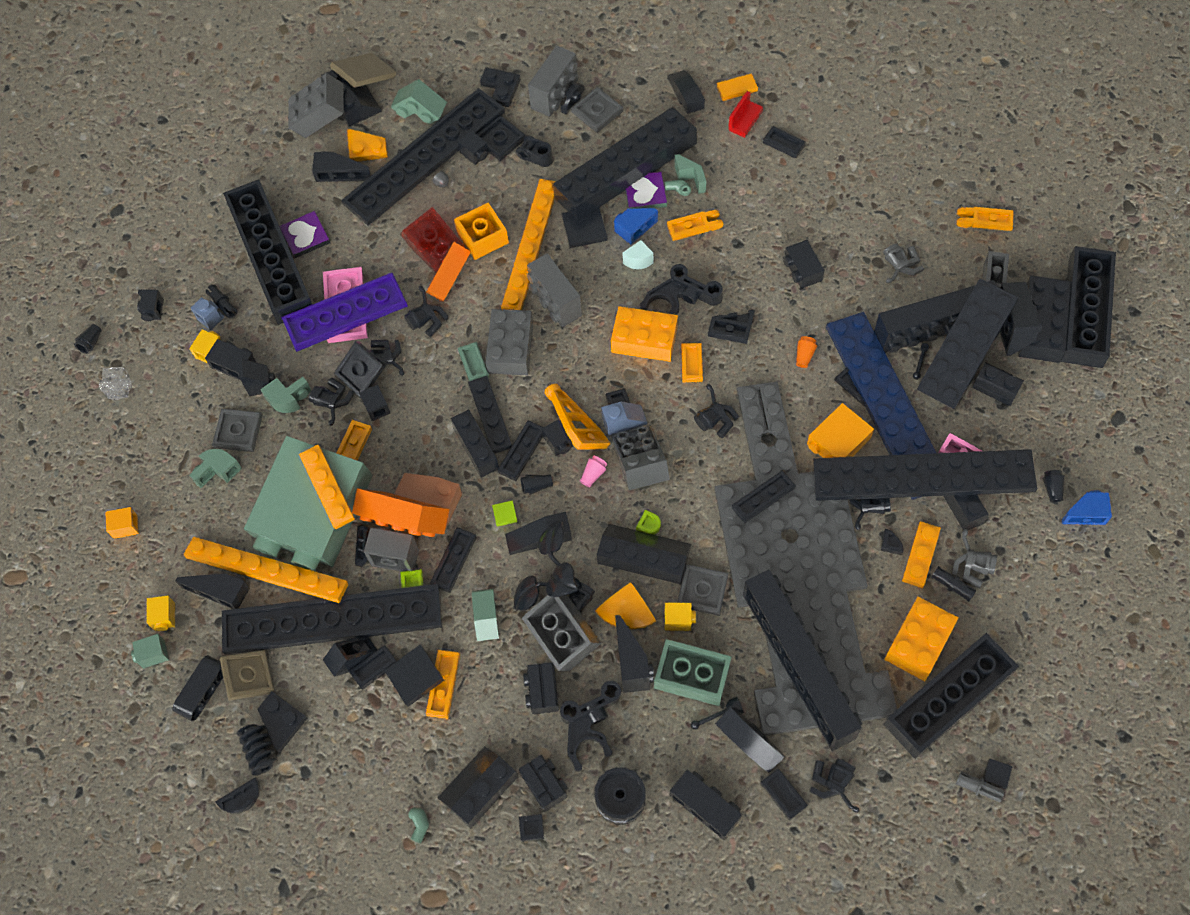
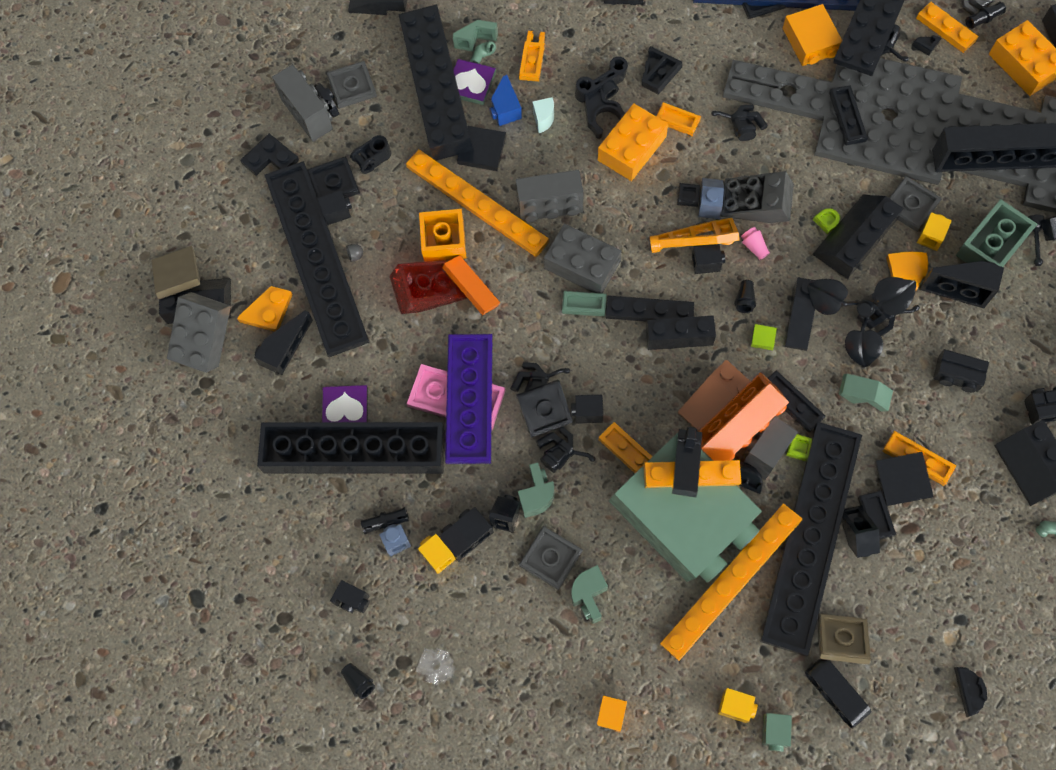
camera: 65 degrees left, 5 degrees up
black slope [175,573,250,609] -> none
black piece [236,724,278,776] -> none
black wing [257,691,307,753] -> none
sand green brick [391,79,447,124] -> none
black piece [404,286,449,337] -> none
black tile [497,420,543,481] -> none
dark grey brick [522,595,602,671] -> none
black piece [560,681,621,772] -> none
orange cone [796,336,817,368] -> none
none -> black hinge [672,427,702,498]

